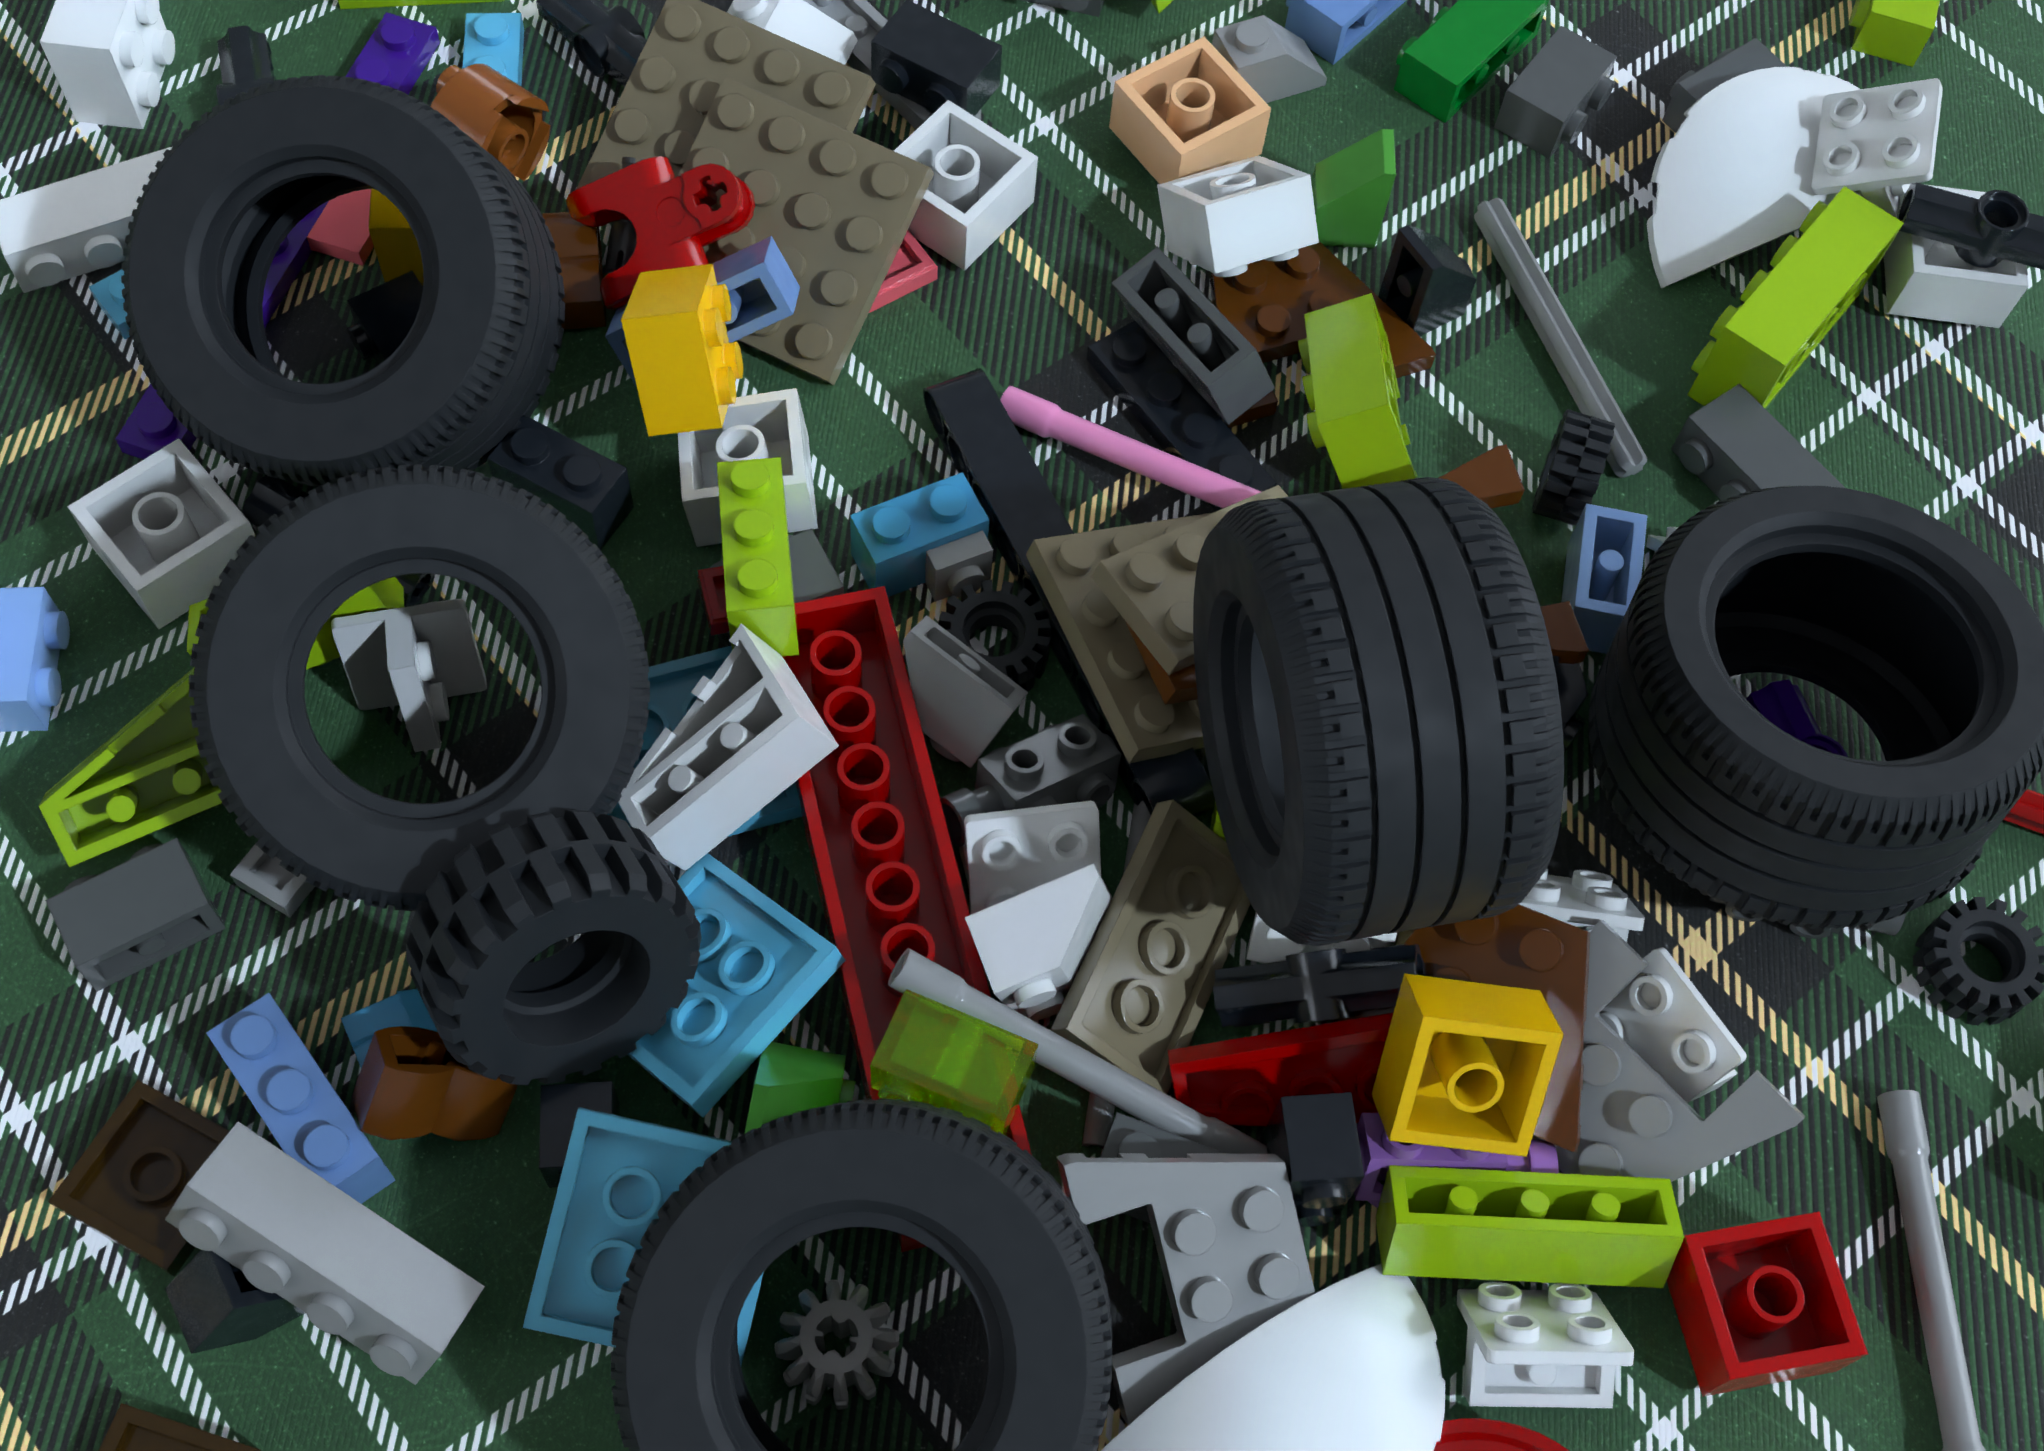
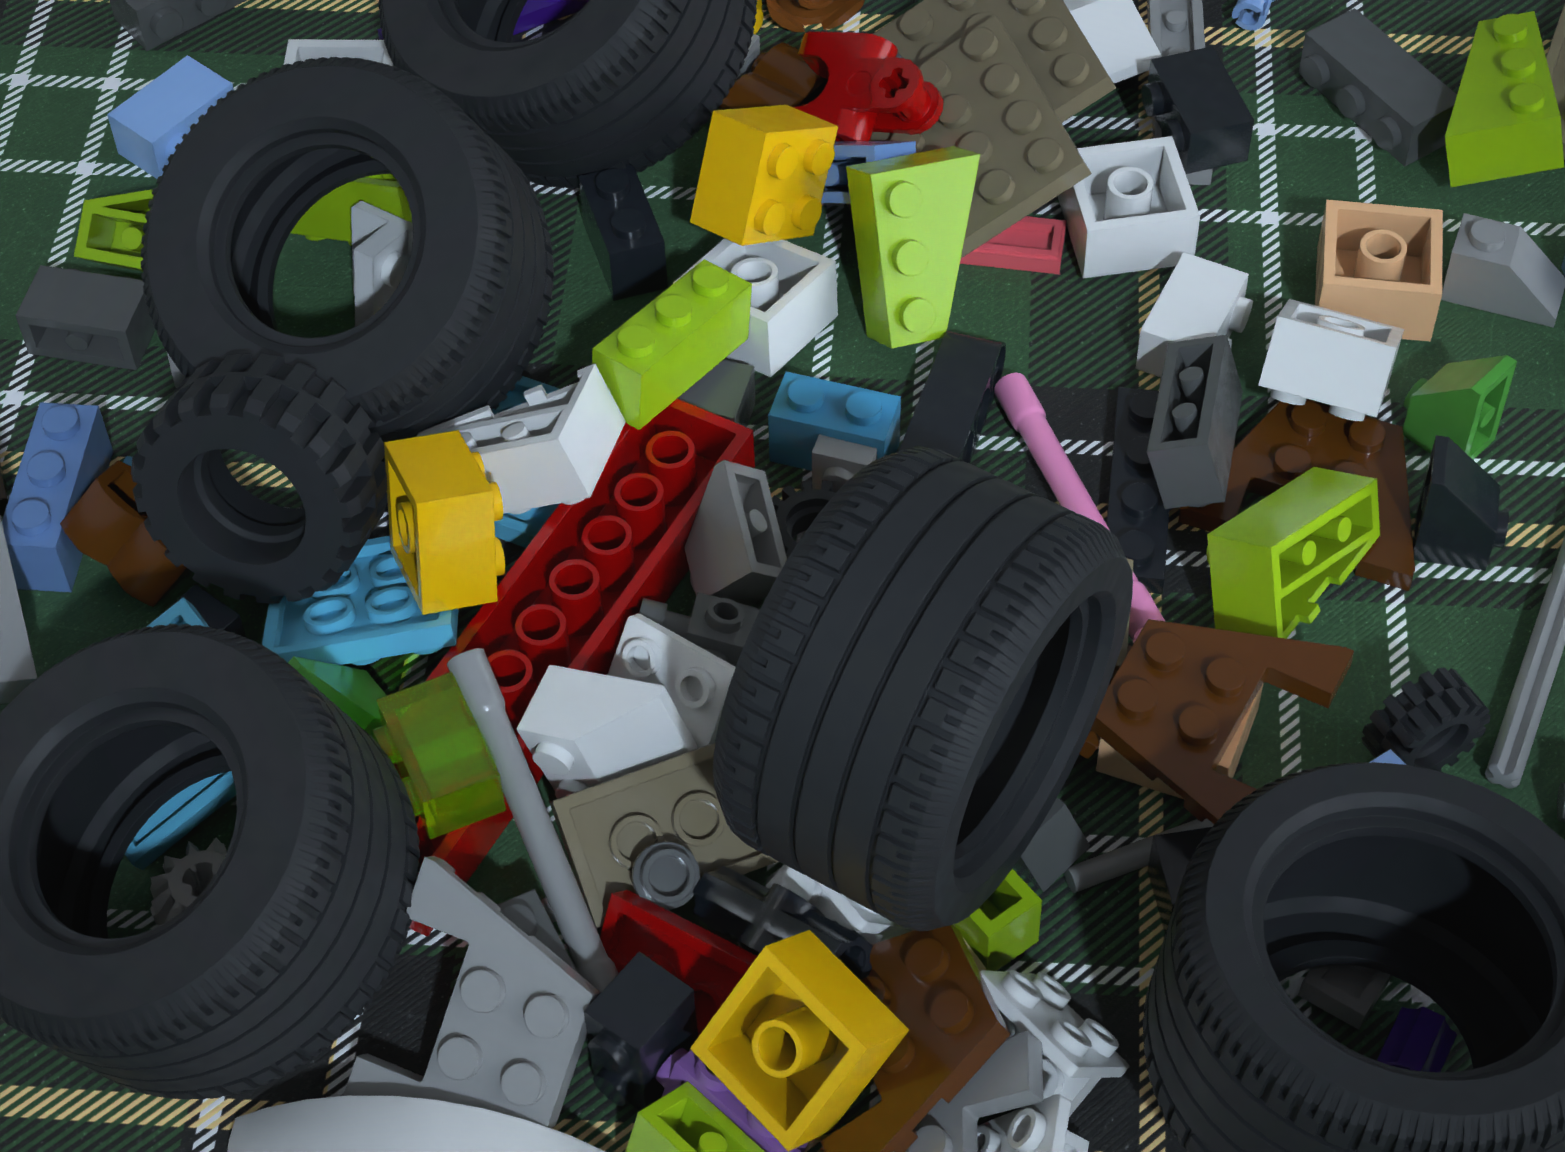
camera: 50 degrees right, 10 degrees down
none -> yellow brick [384,430,505,615]
none -> dark grey plate [632,842,700,910]
none -> lime wedge [846,146,980,349]
none -> white brick [1136,252,1253,378]

